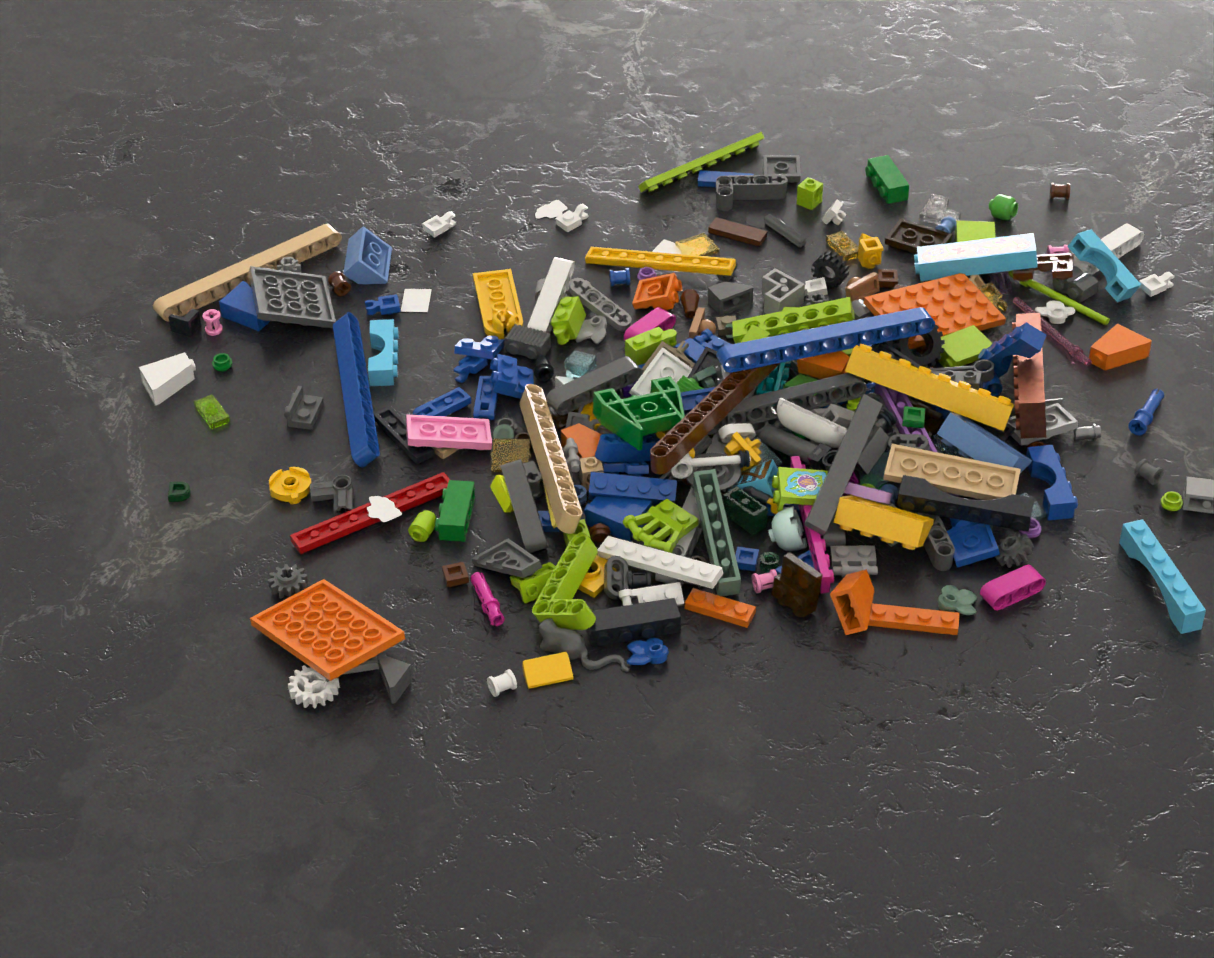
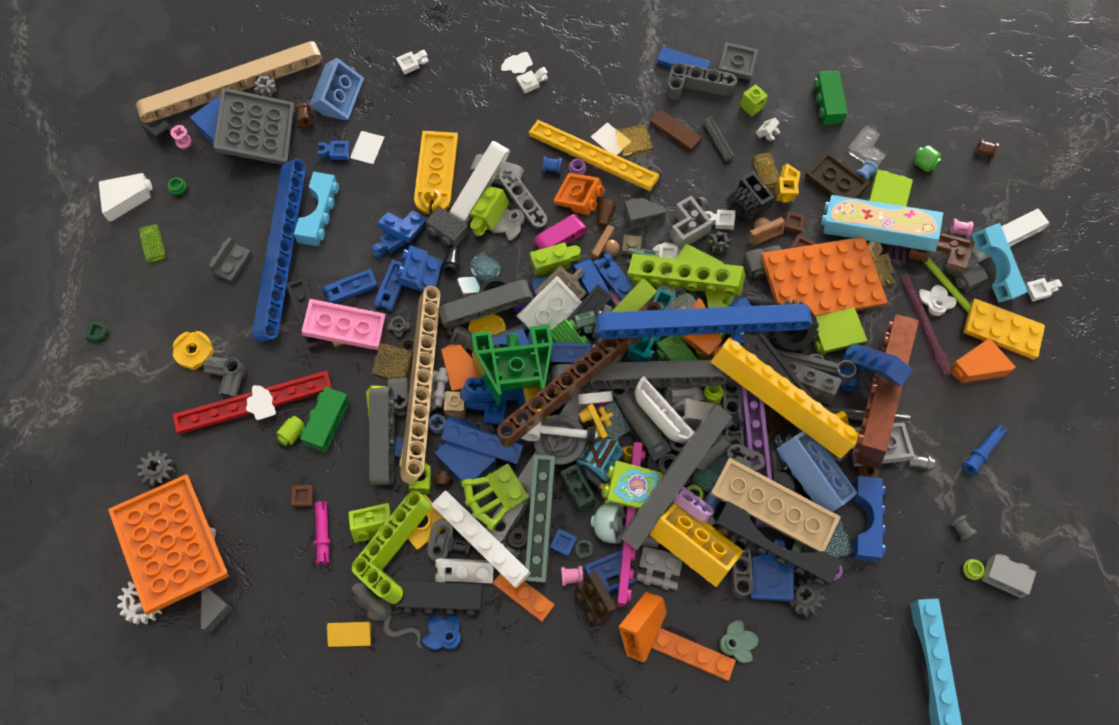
camera: 10 degrees right, 25 degrees up
dark grey wing [471,538,542,578] -> none
white bush [487,669,517,697] -> none
sand green tile [493,424,514,445] -> none
lime plate [638,132,764,192] -> none
green tile [902,406,925,428] -> none
dark pink beam [980,565,1046,611] -> none
none -> pearl dark grey brick [738,171,775,215]
none -> yellow plate [963,298,1045,360]

